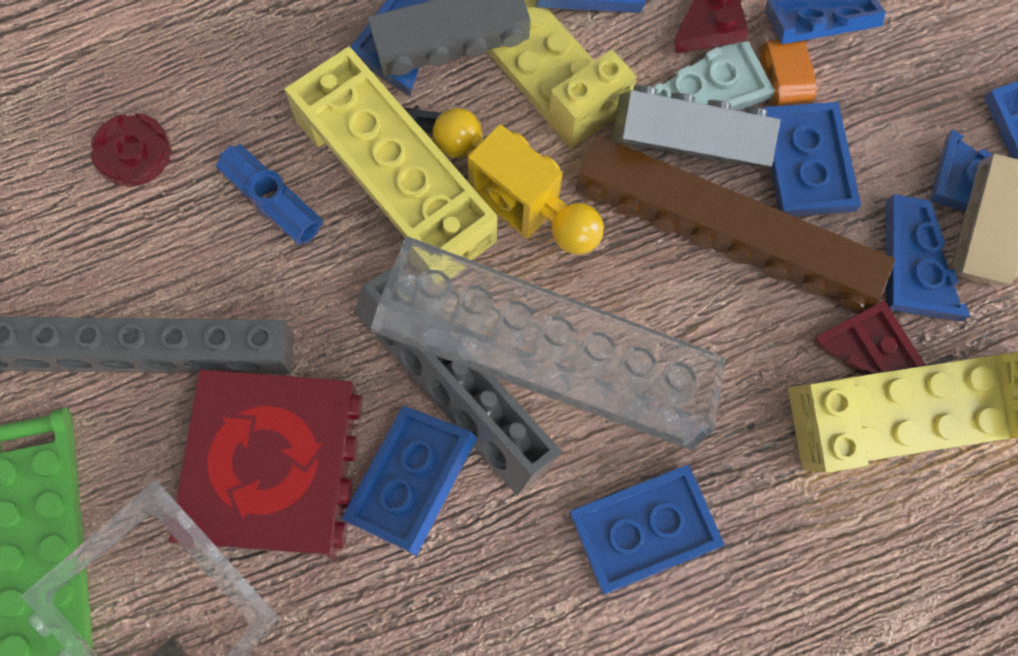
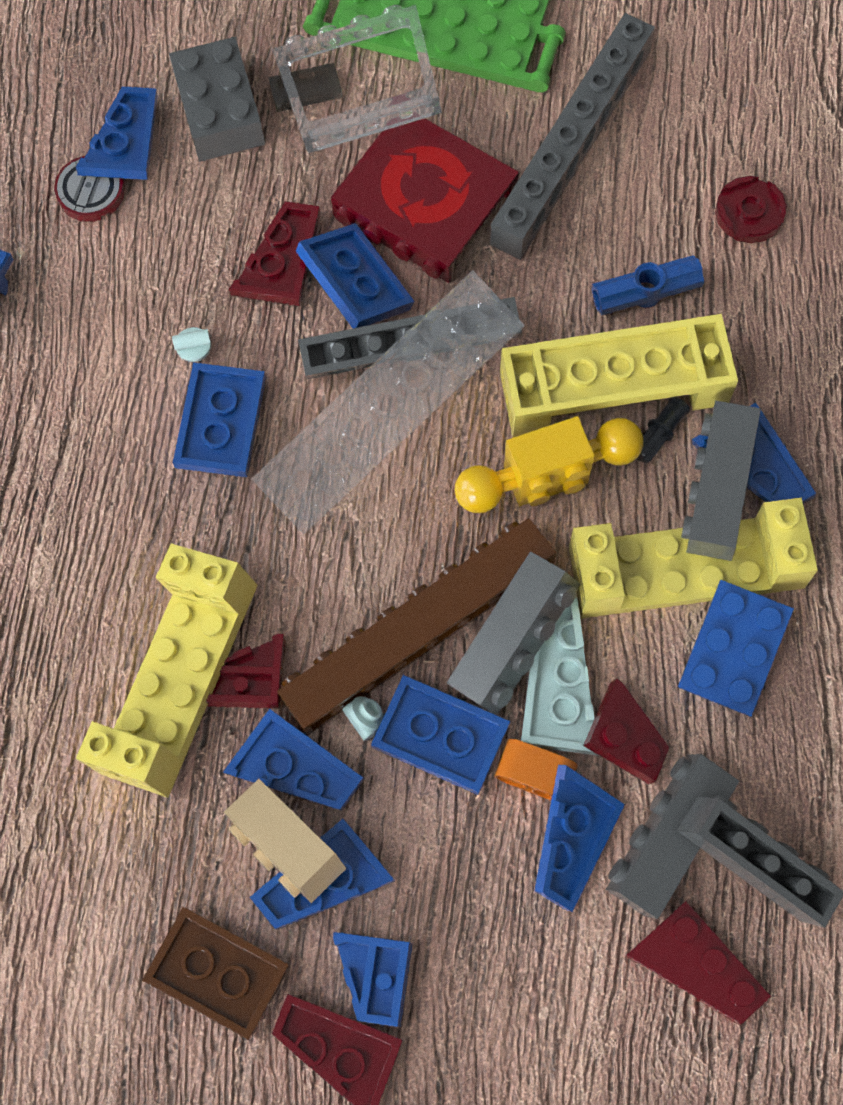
camera: 125 degrees right, 0 degrees up
none -> light aqua plate [172,327,211,362]
none -> dark red wing [229,201,320,306]
none -> light aqua plate [342,696,384,742]

